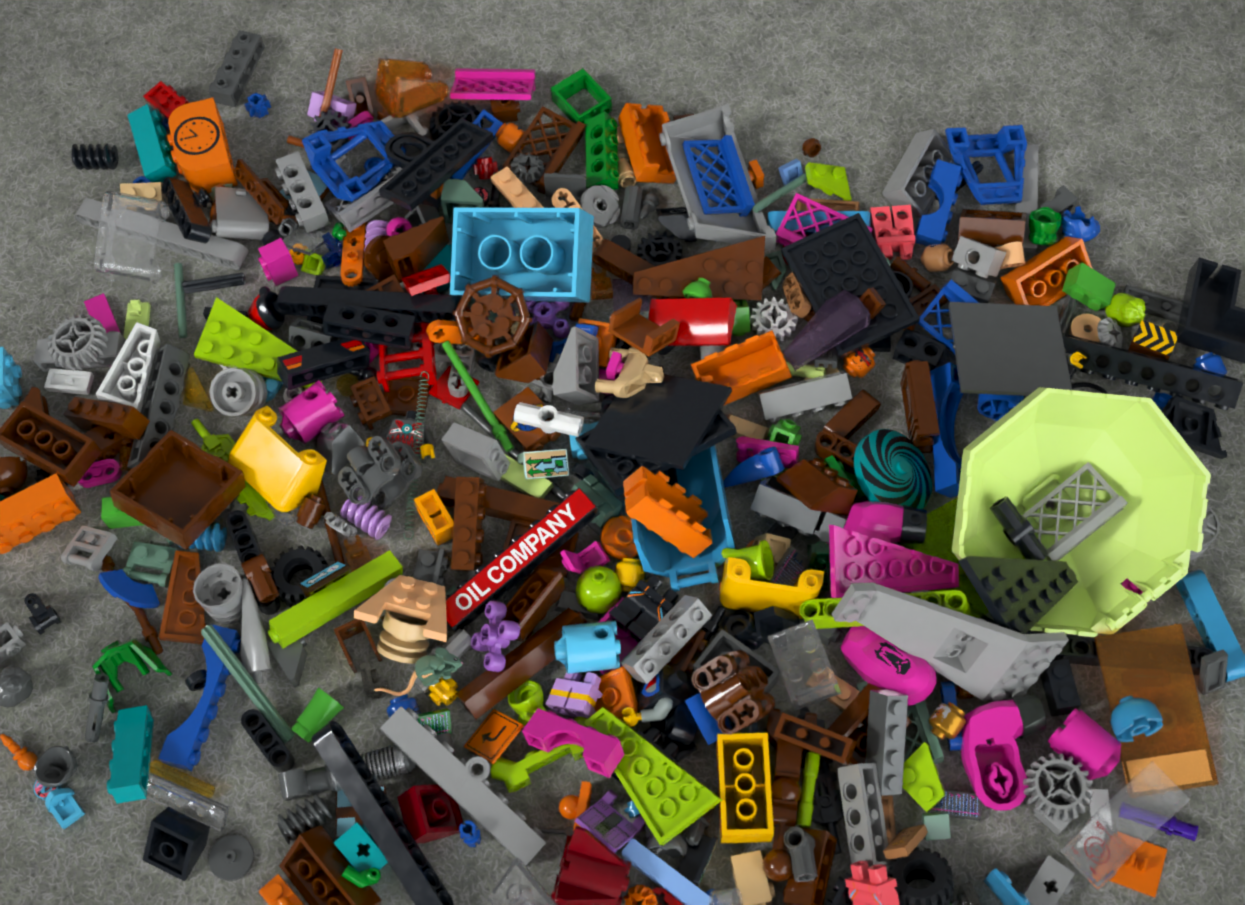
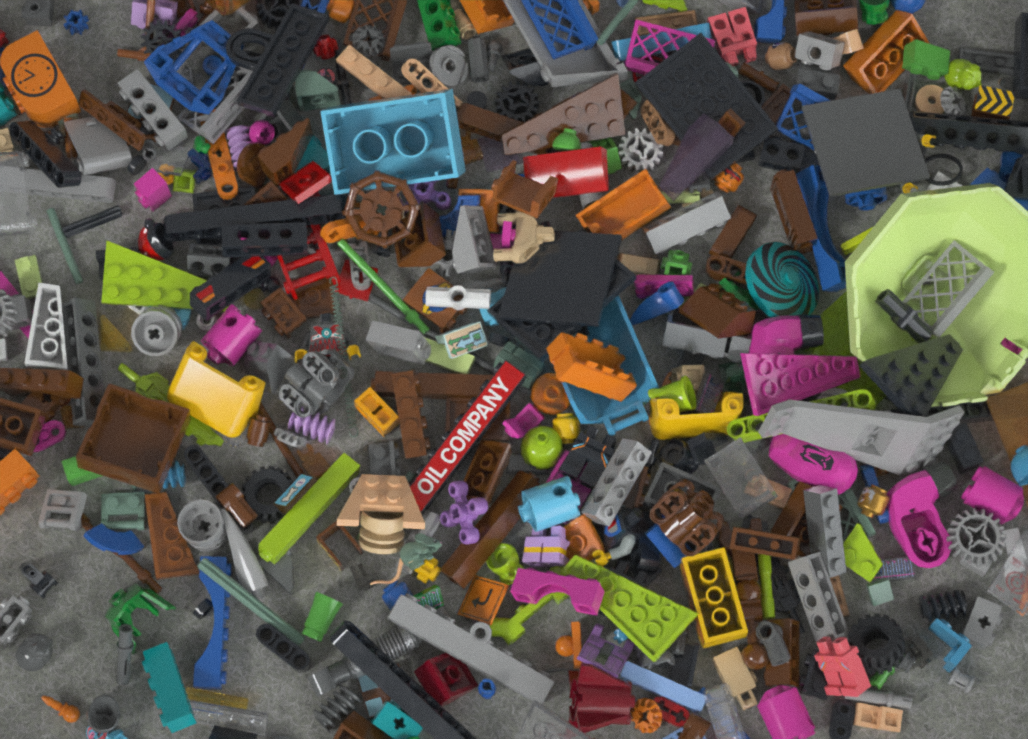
camera: 15 degrees left, 10 degrees up
medium nougat tile [883,824,928,859] -> none
none -> black piece [919,590,967,622]

